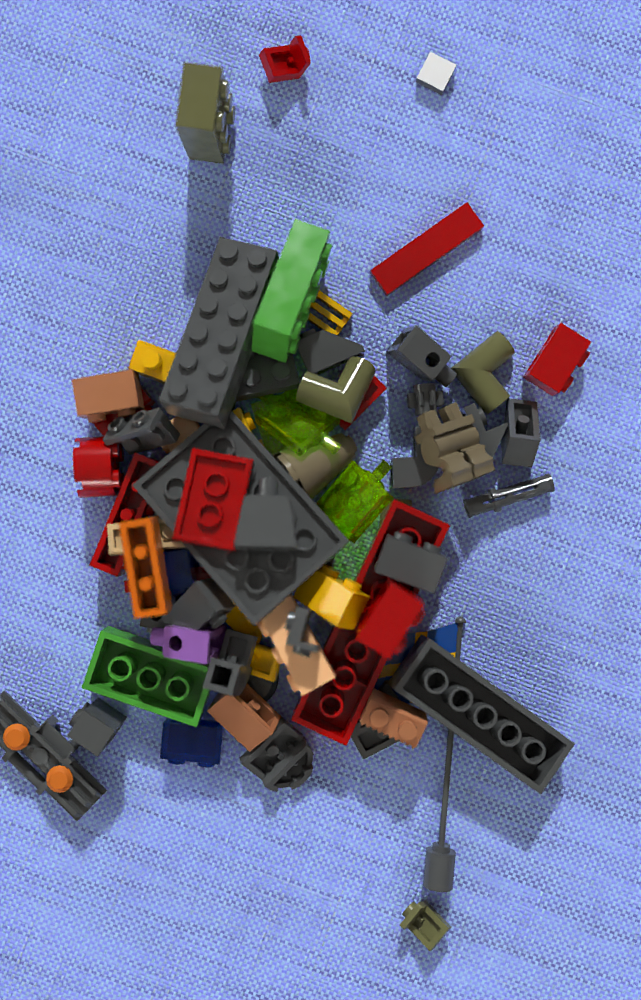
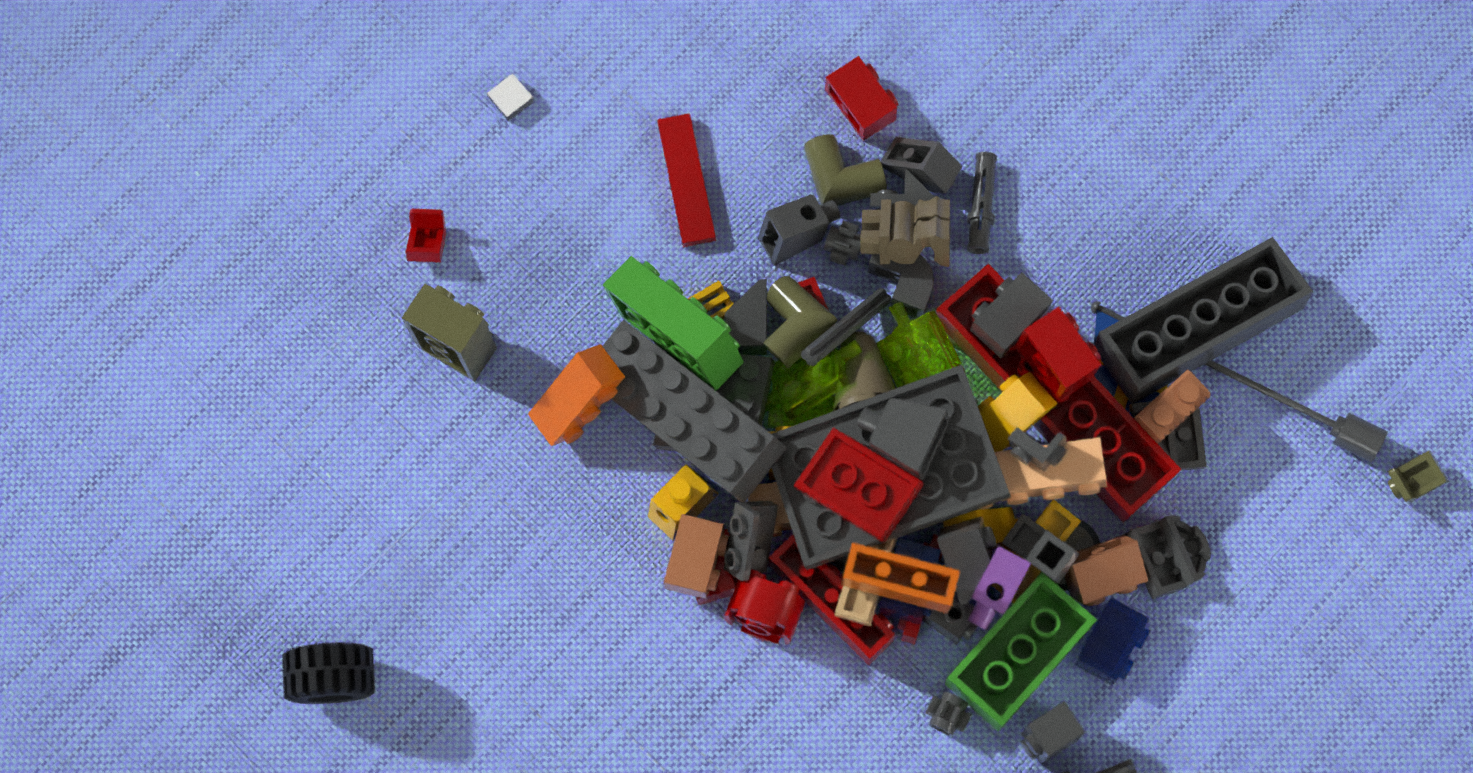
camera: 65 degrees left, 15 degrees down
none -> orange brick [528,344,625,446]
none -> dark grey axle [801,288,891,366]
none -> dark grey gear [925,692,972,736]

